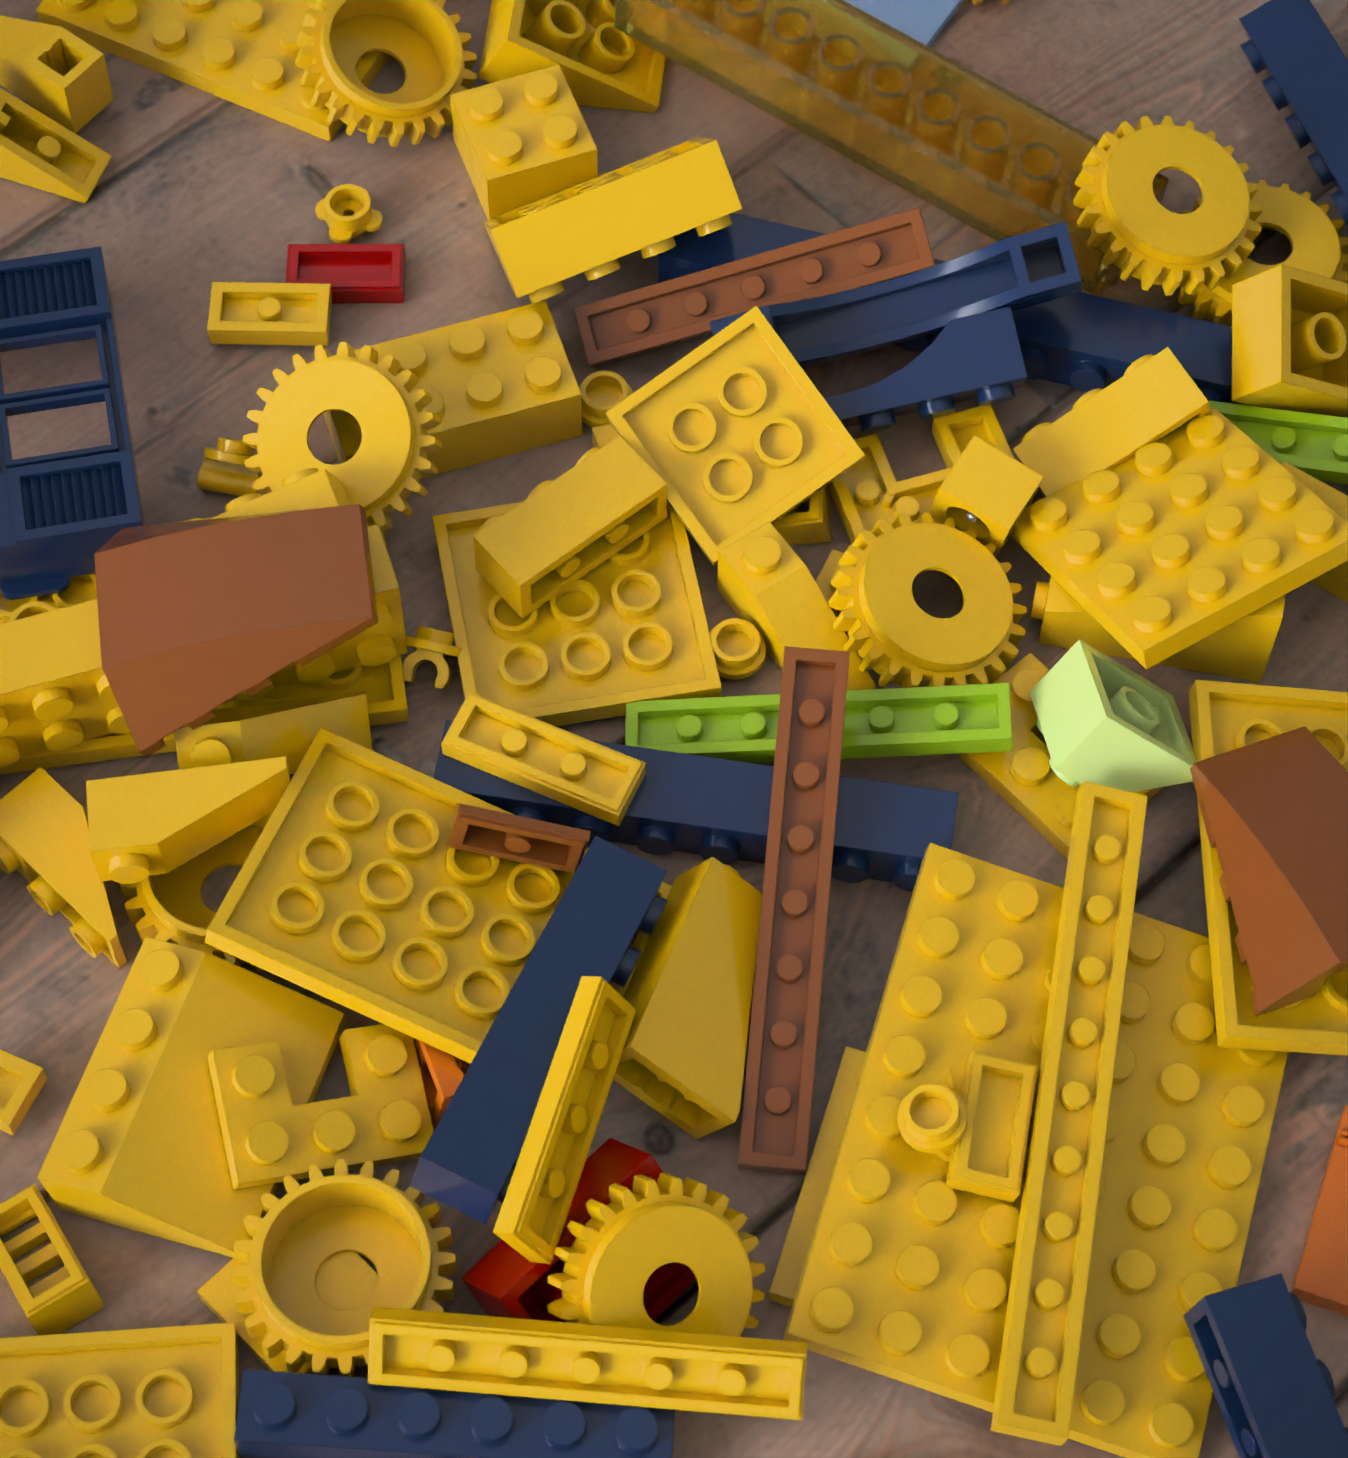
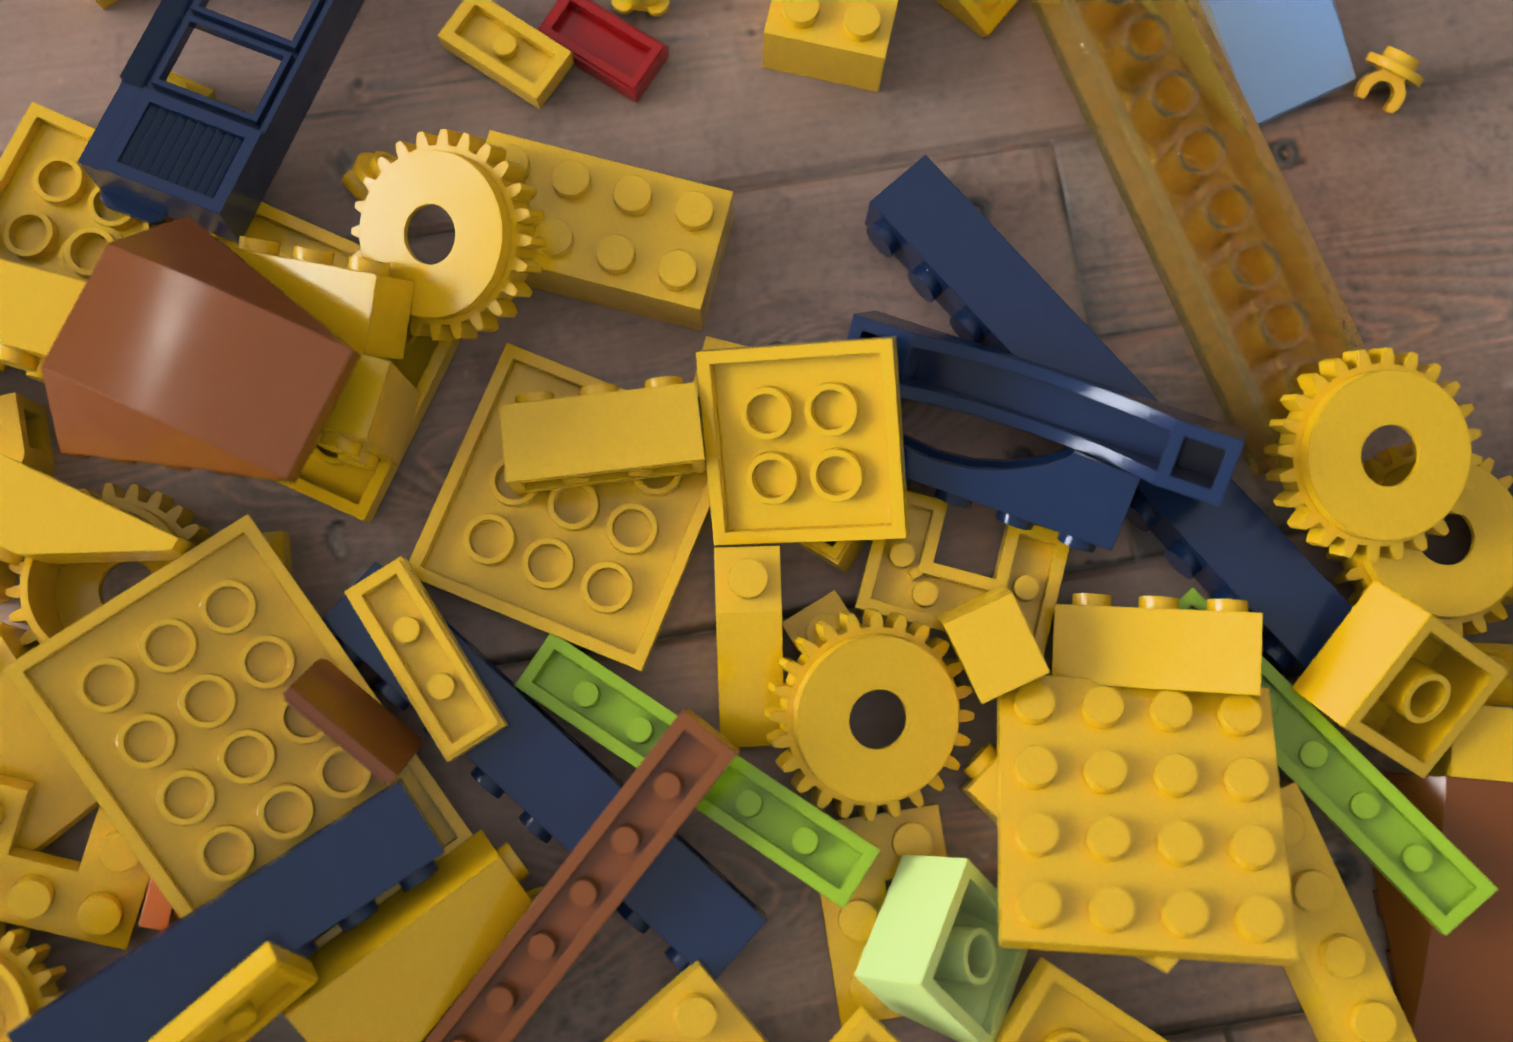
camera: 30 degrees right, 20 degrees up
yellow slope [174,691,373,775] -> none
yellow plate [402,626,462,690] -> none
yellow slope [484,137,742,303] -> none
dark orange plate [573,208,935,367] -> none
yellow plate [579,371,633,427] -> none
yellow plate [709,618,766,680] -> none

